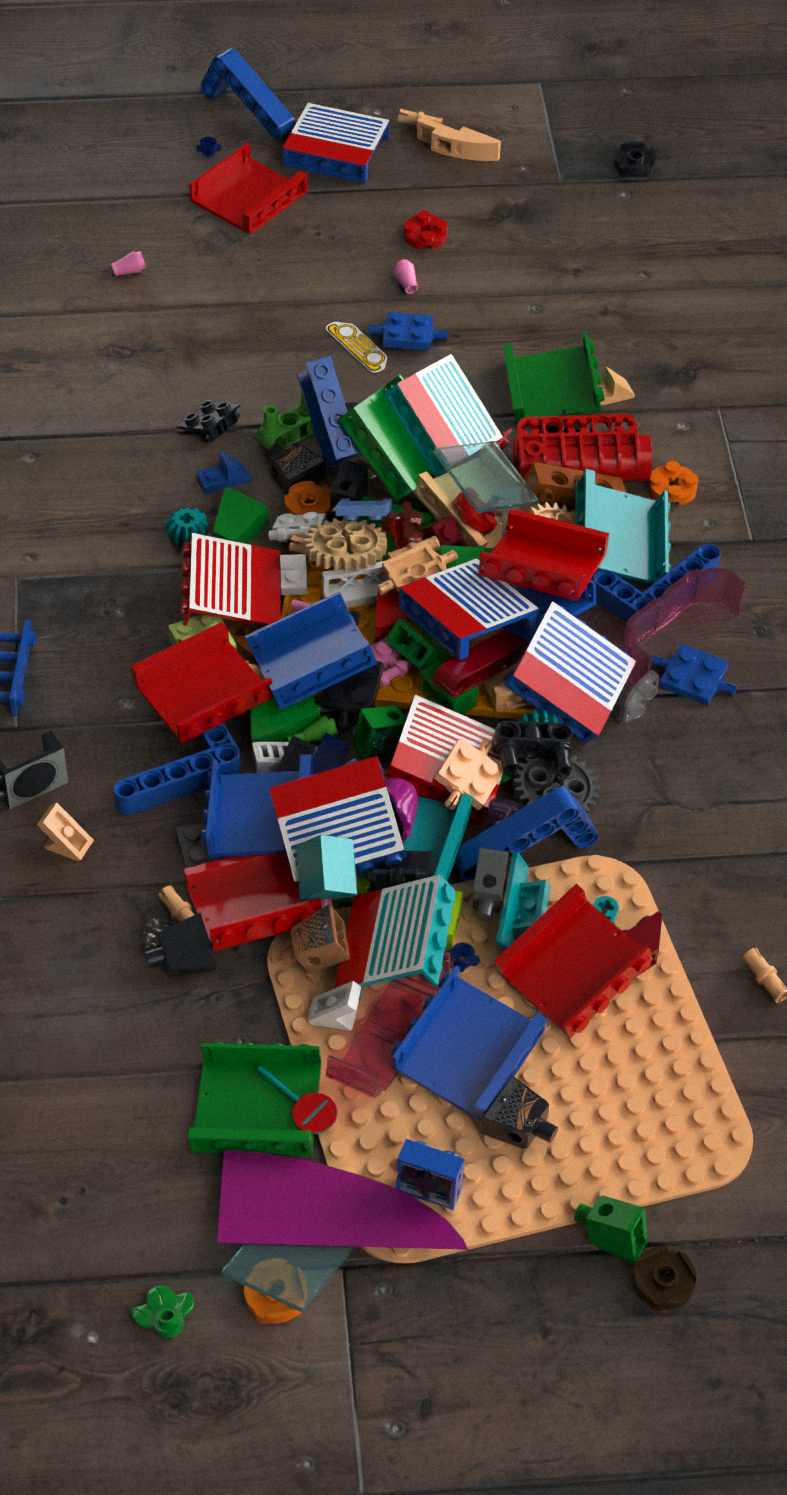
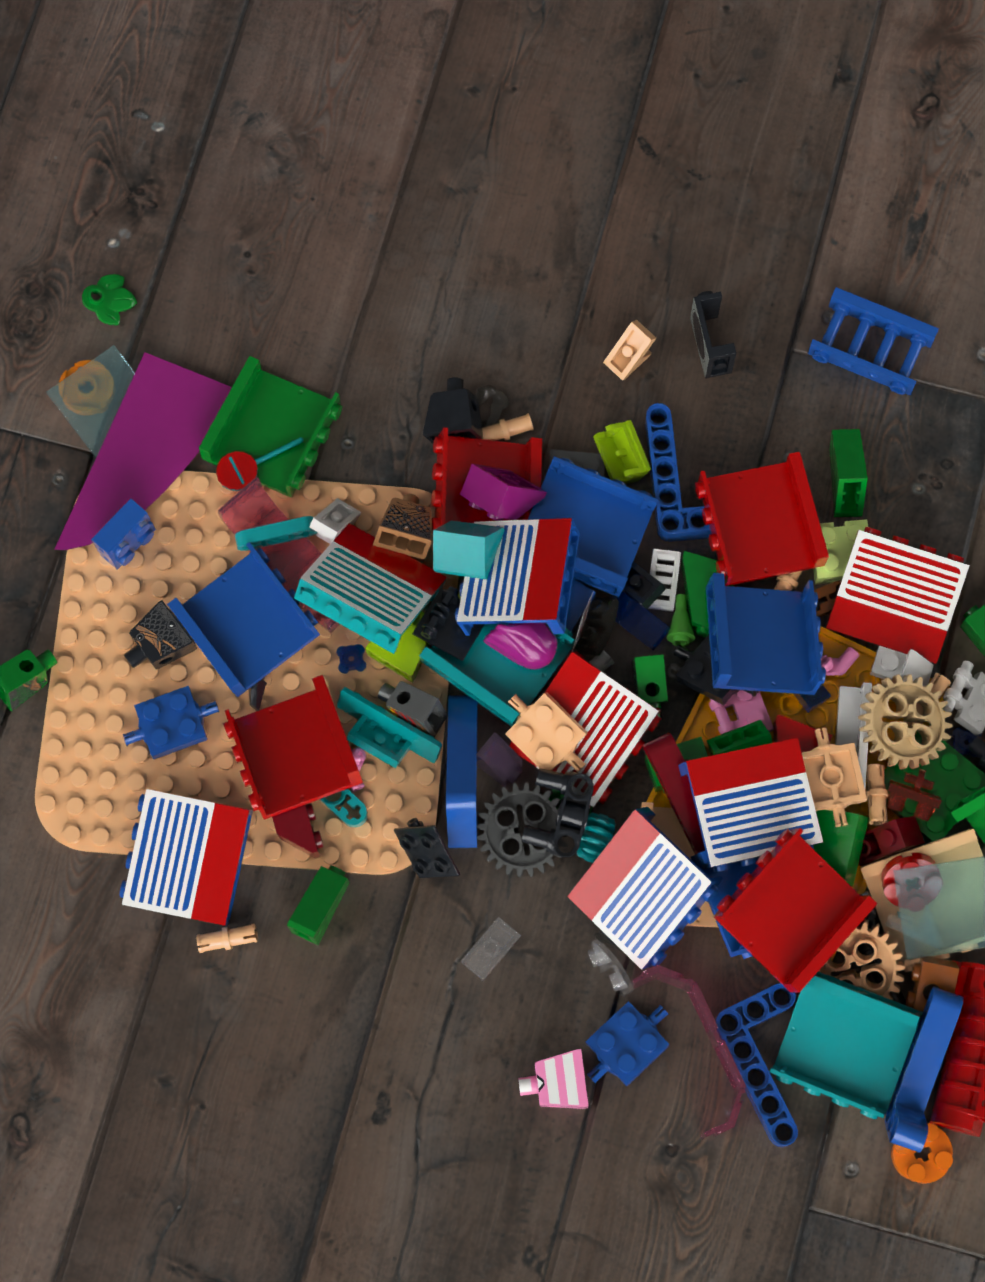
camera: 115 degrees right, 25 degrees up
medium blue plate [336,498,392,520] -> none
none -> panel [119,789,253,926]
none -> blue plate [123,686,219,760]
none -> teal beam [235,516,317,551]
none -> green slope [287,865,349,945]
none -> black hinge [394,818,460,878]
none -> magenta slope [460,464,547,521]
none -> clear plate [461,917,521,981]
none -> torso [518,1049,588,1109]
none -> lime hinge [593,420,651,484]
none -> green slope [829,429,868,517]
none -> blue beam [885,987,964,1153]

